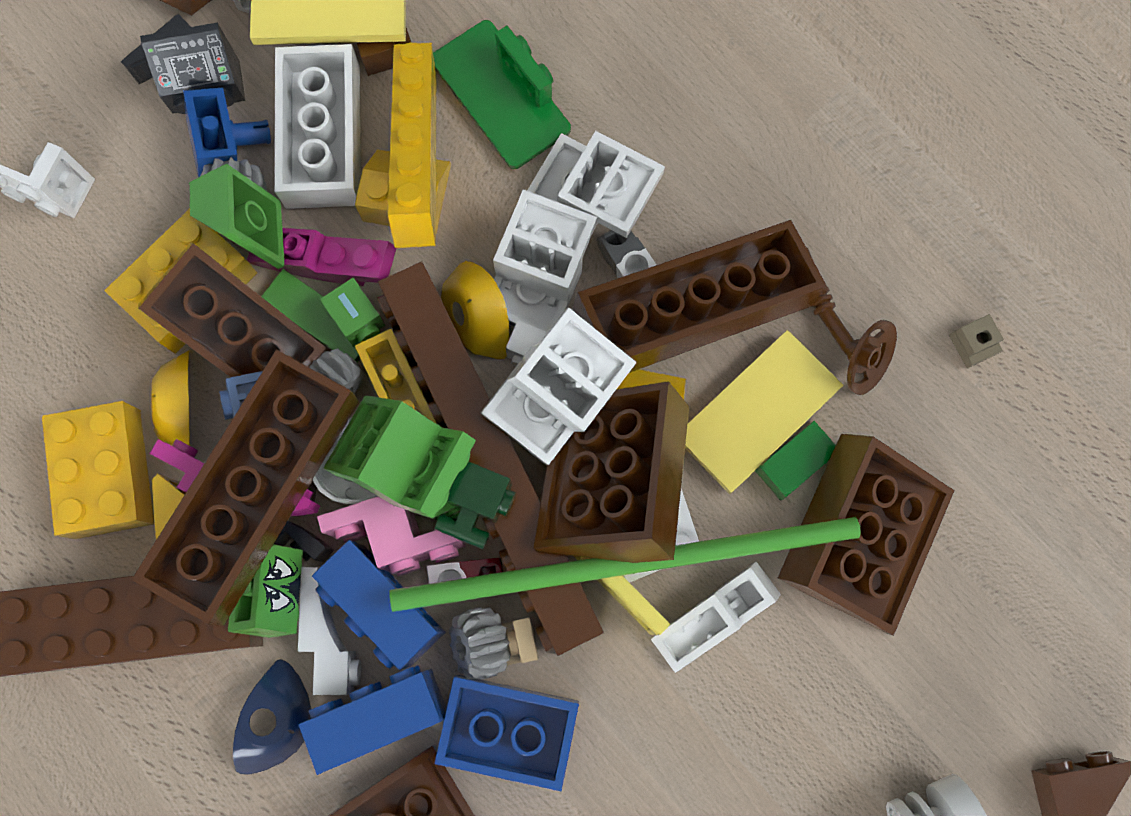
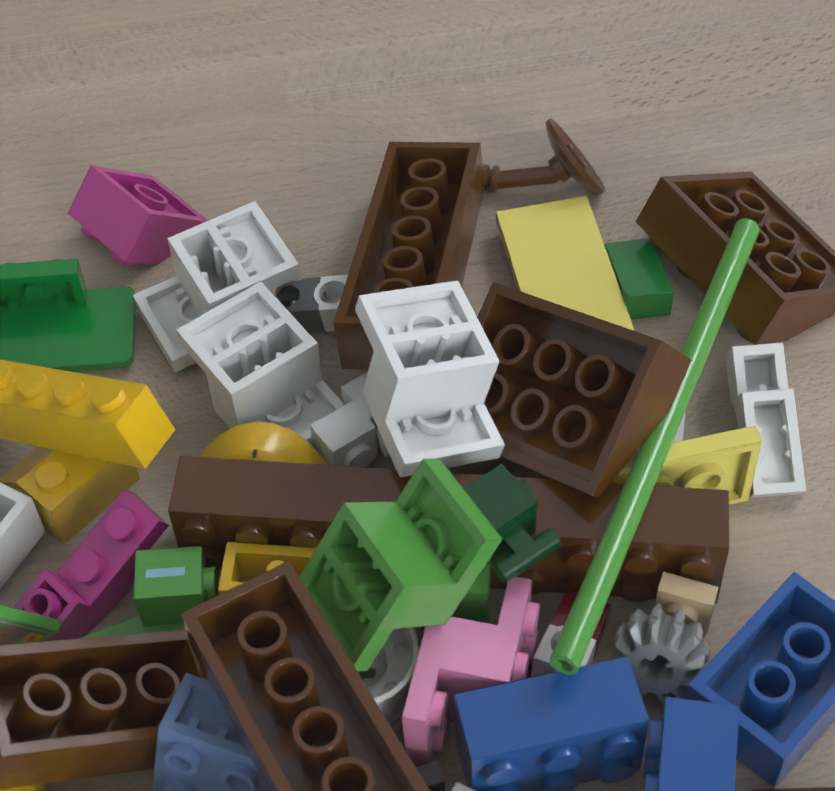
camera: 55 degrees left, 25 degrees down
dark tan piece [949,314,1004,369] -> none
none -> dark pink slope [67,165,208,267]

